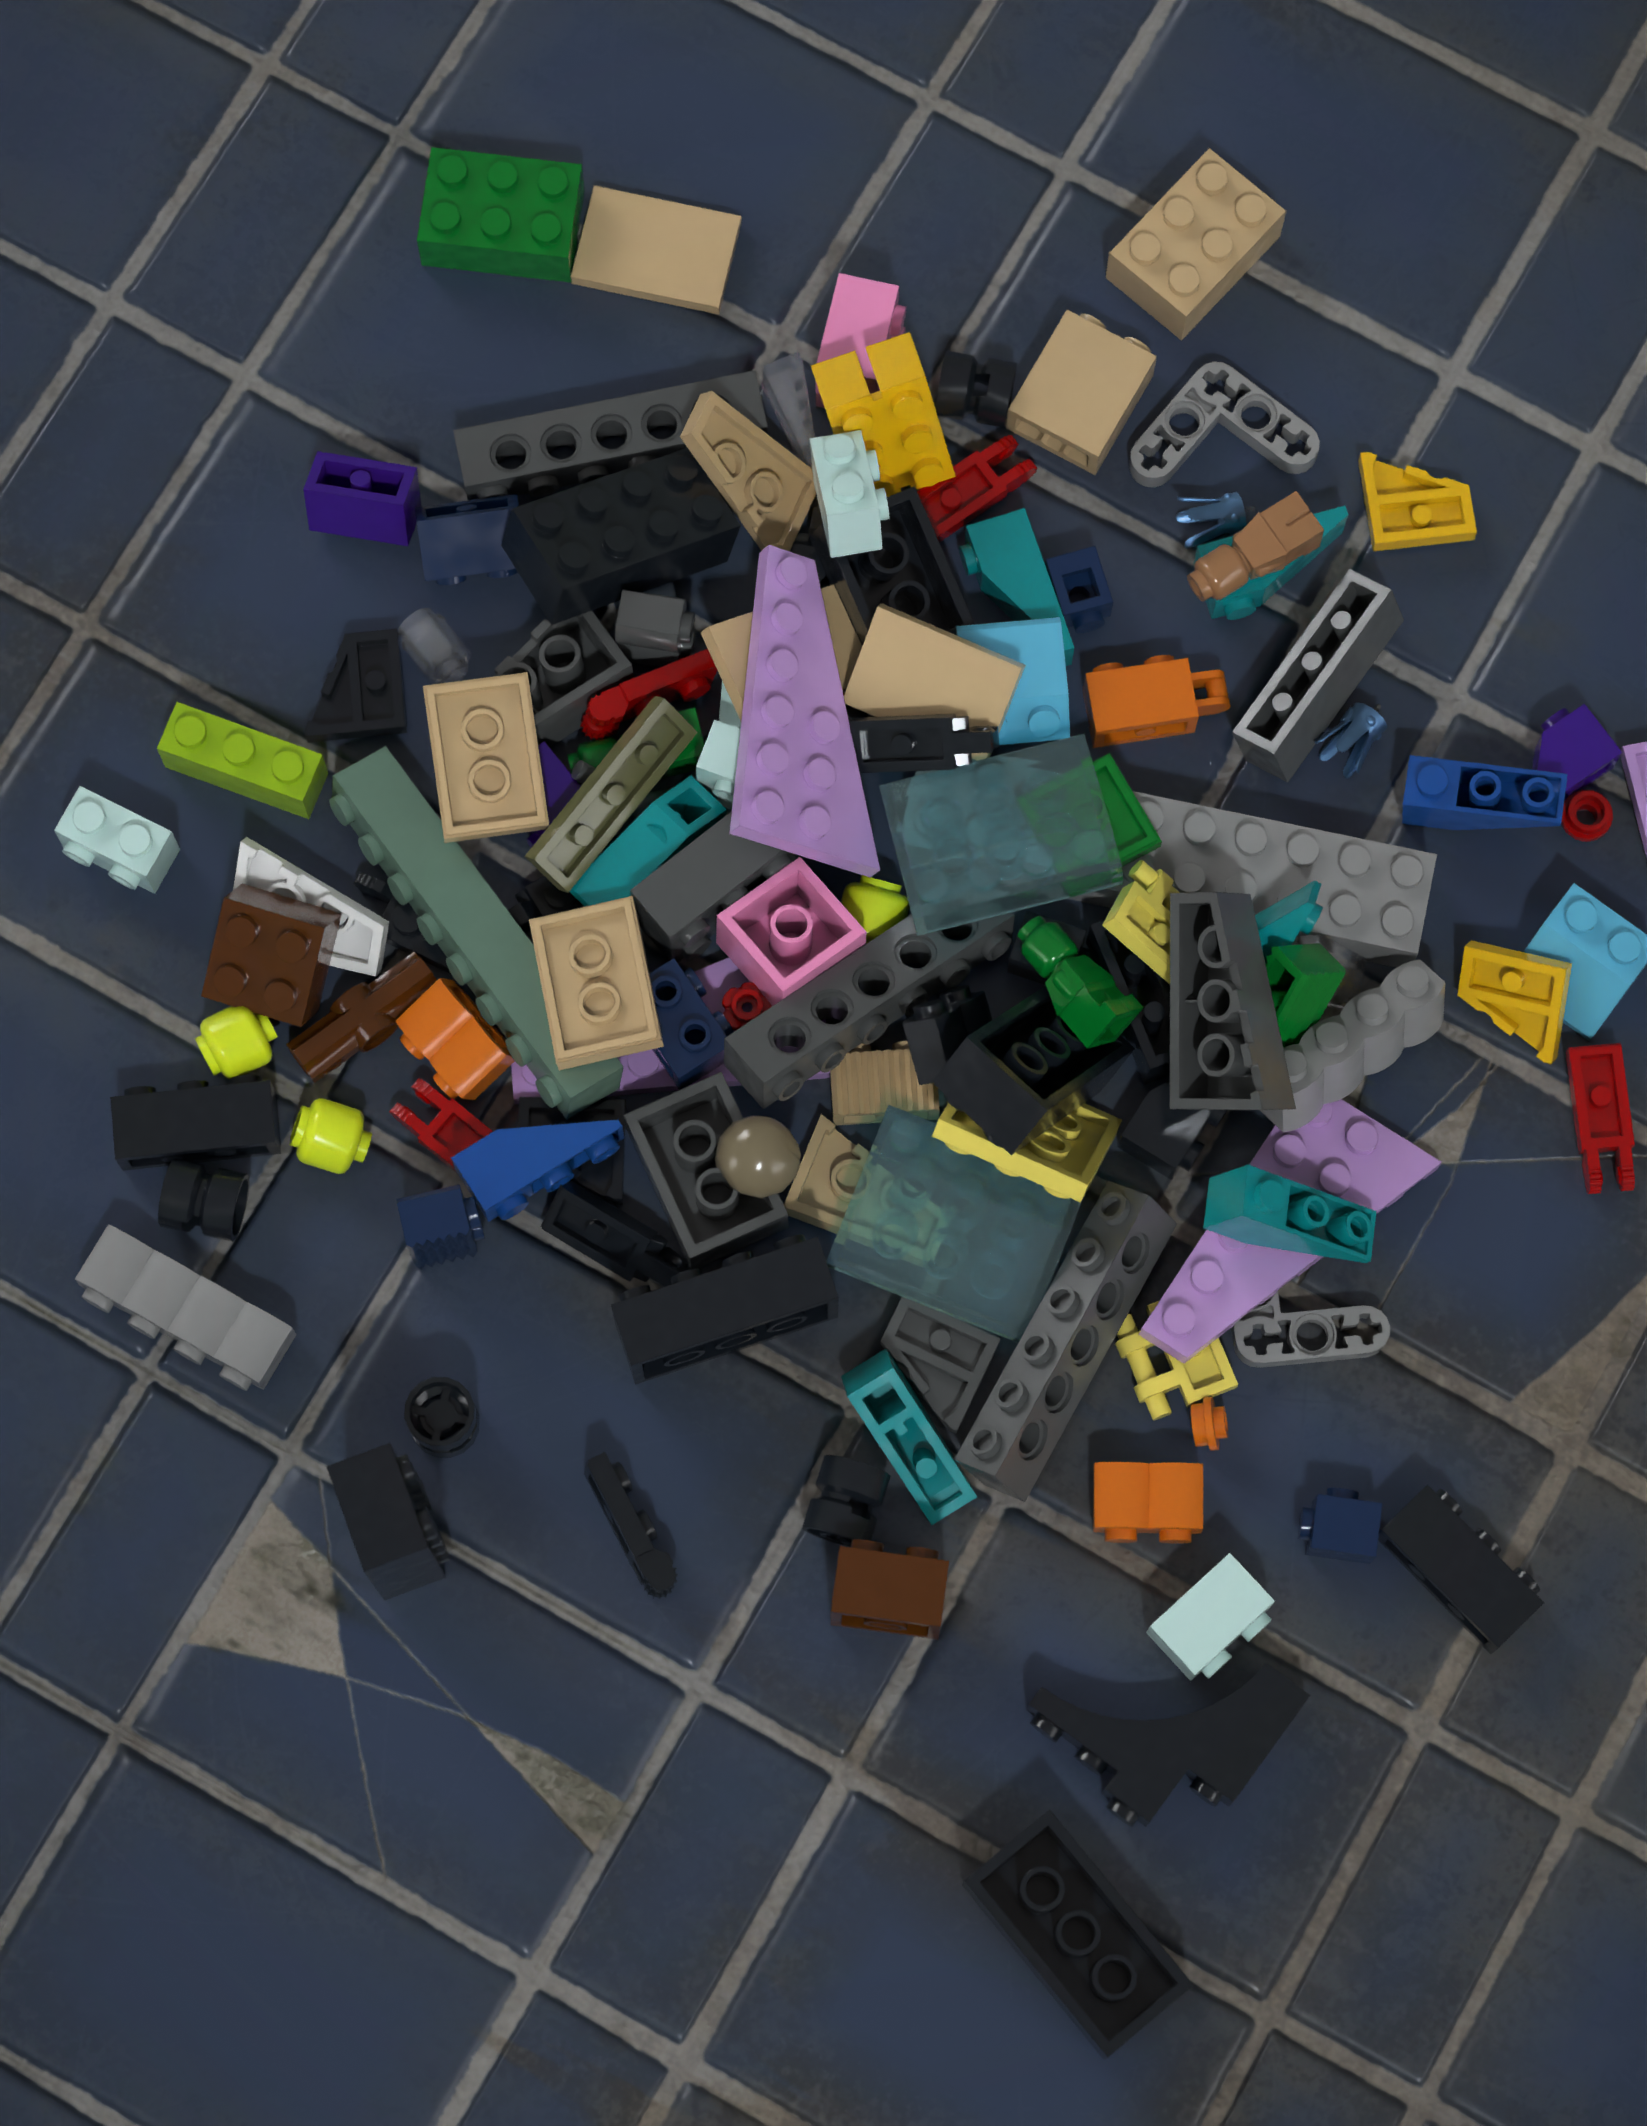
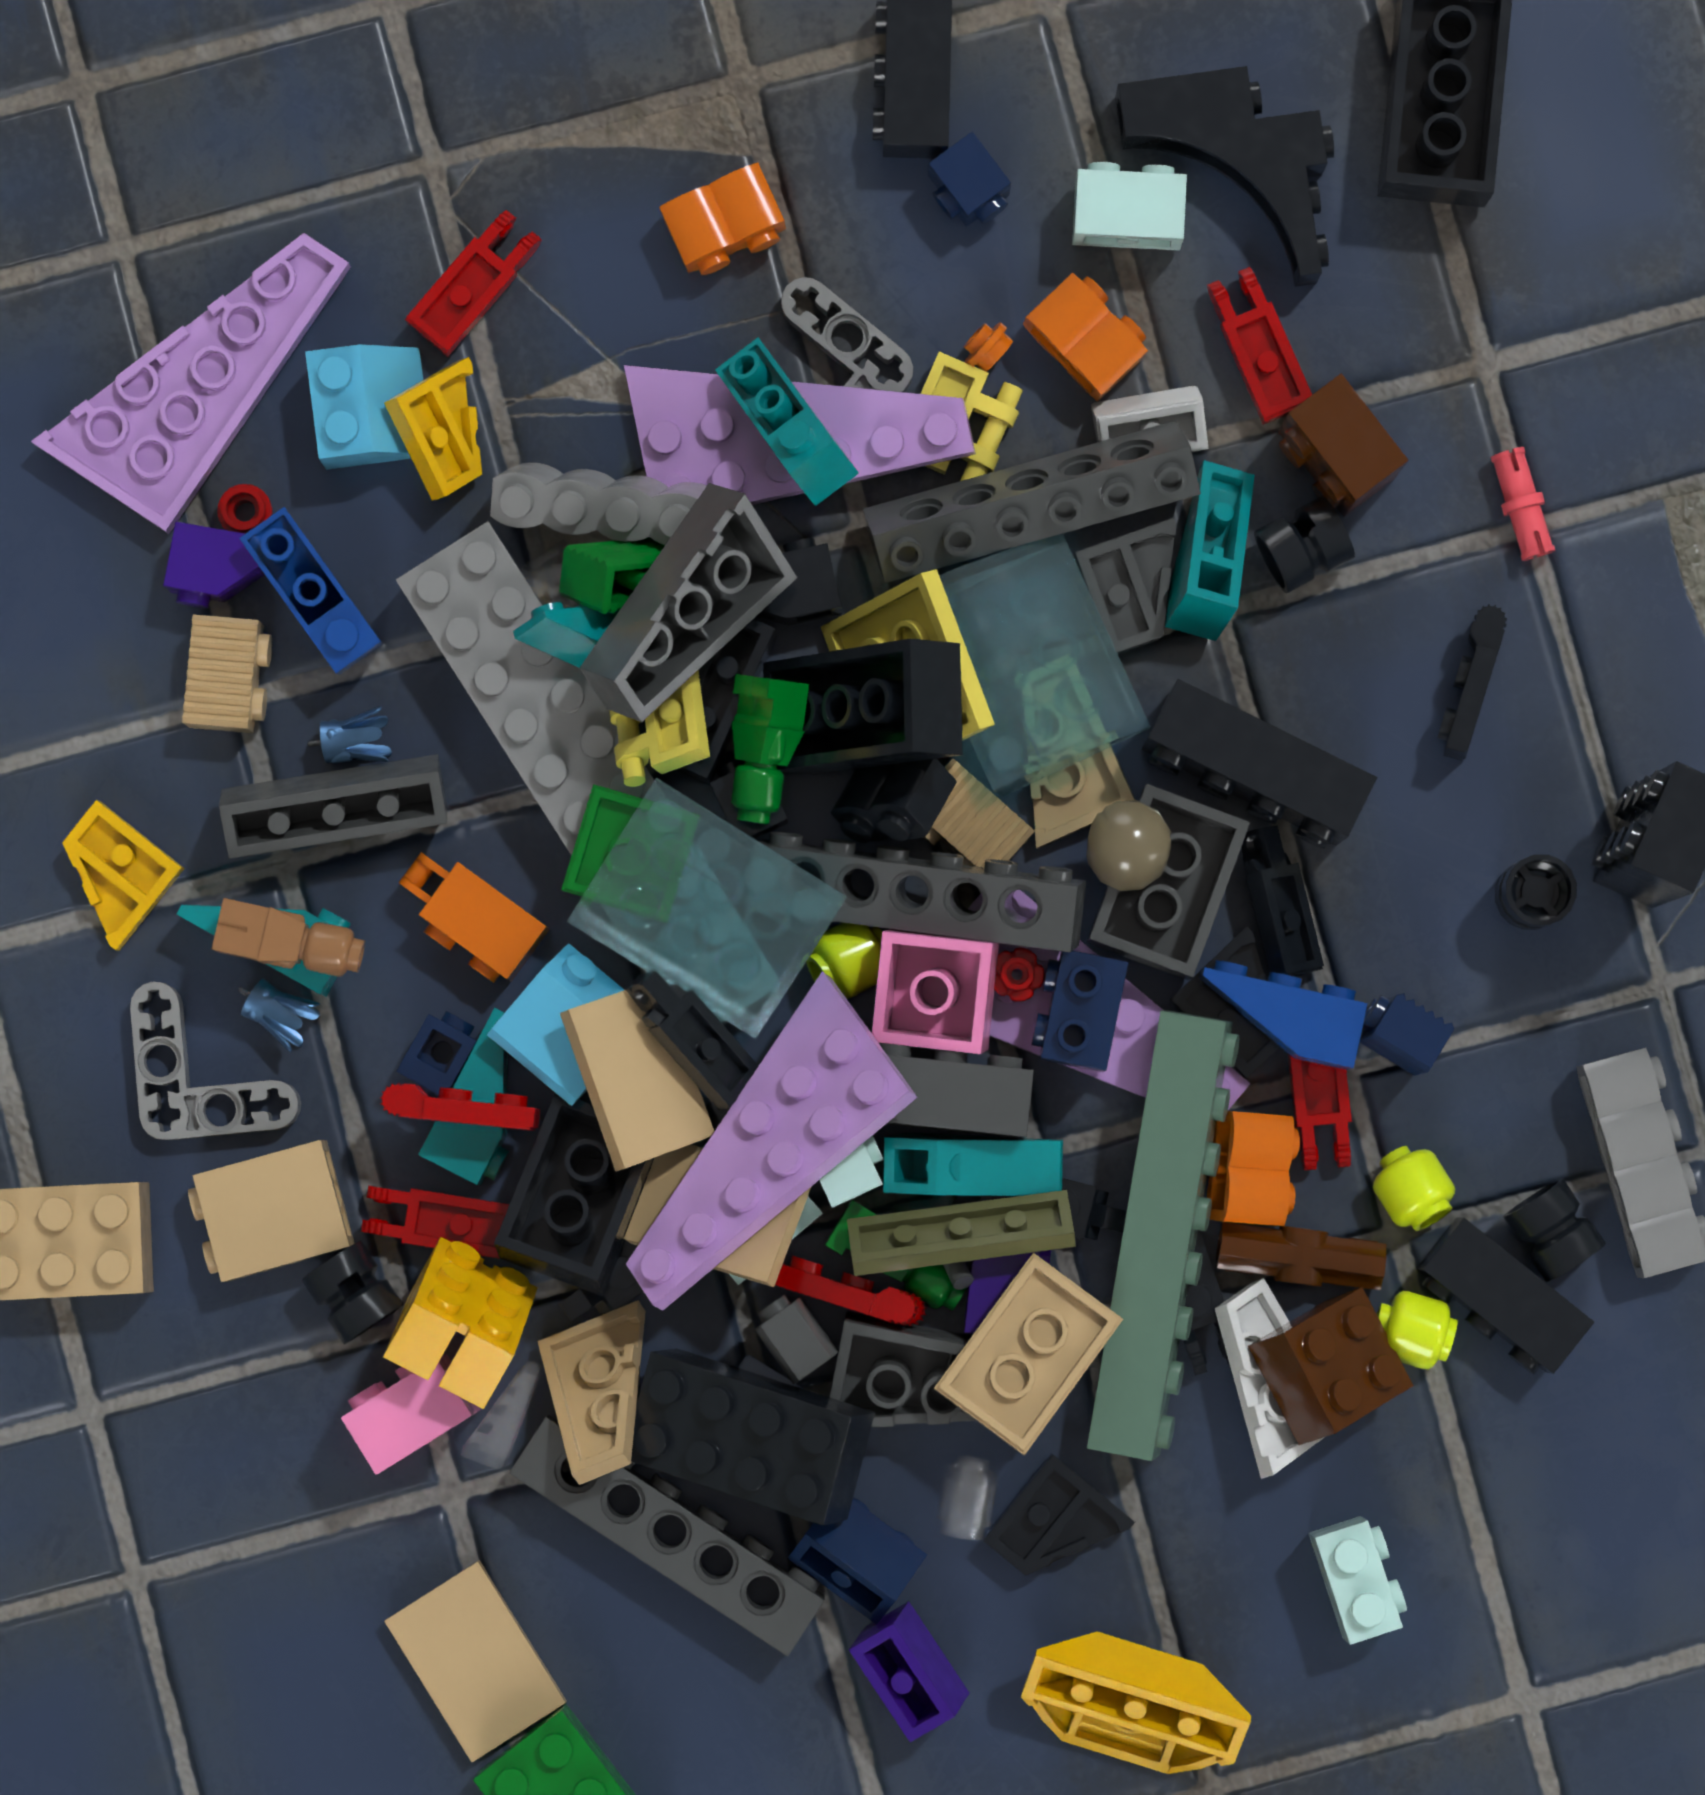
camera: 135 degrees left, 10 degrees up
lime brick [157,702,328,819] -> none
tan tile [529,896,664,1070] -> none
light aqua brick [809,430,889,558] -> none
none -> tan brick [182,614,272,733]
none -> red hinge [380,1083,541,1131]
none -> orange brick [659,162,786,275]
none -> yellow wedge [1021,1631,1251,1774]
none -> white slope [1091,386,1209,452]
none -> red hinge [1207,267,1312,425]
none -> coral pin [1490,447,1556,561]

